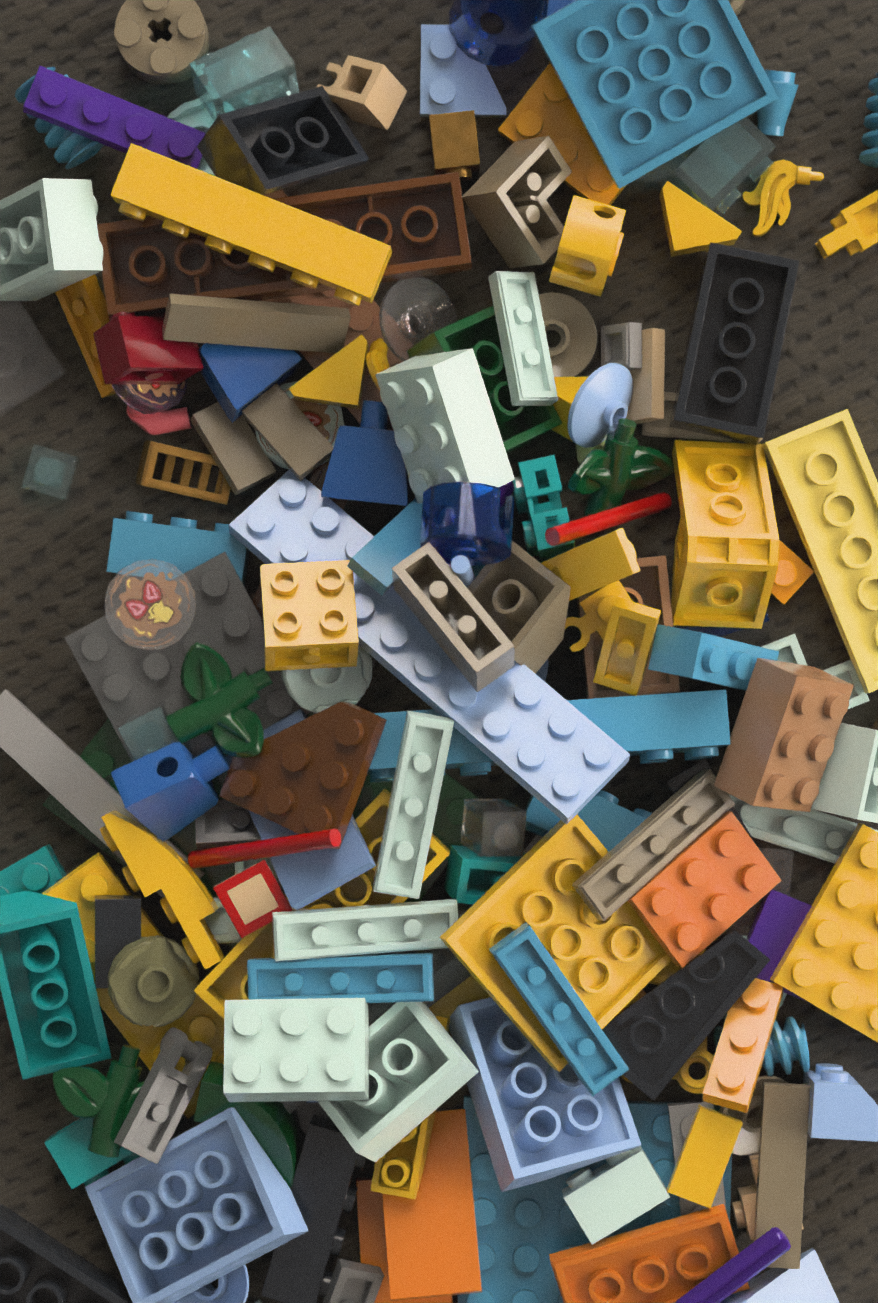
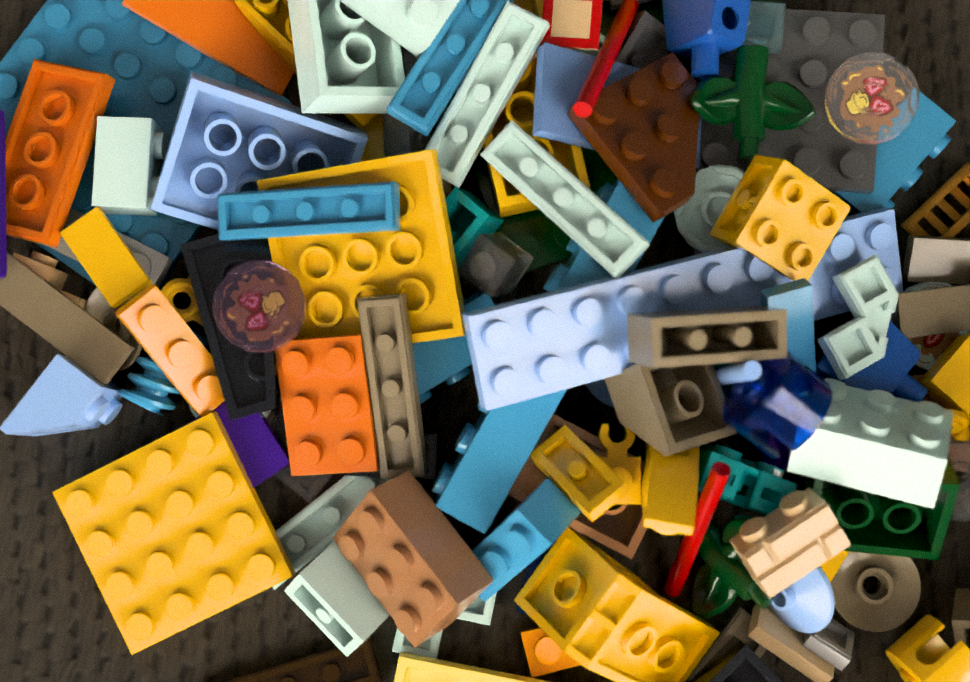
camera: 125 degrees right, 5 degrees down
light aqua tile [488,271,558,406] -> none
none -> tile [212,260,307,353]
none -> tan brick [730,488,851,598]
none -> light aqua tile [817,254,899,380]

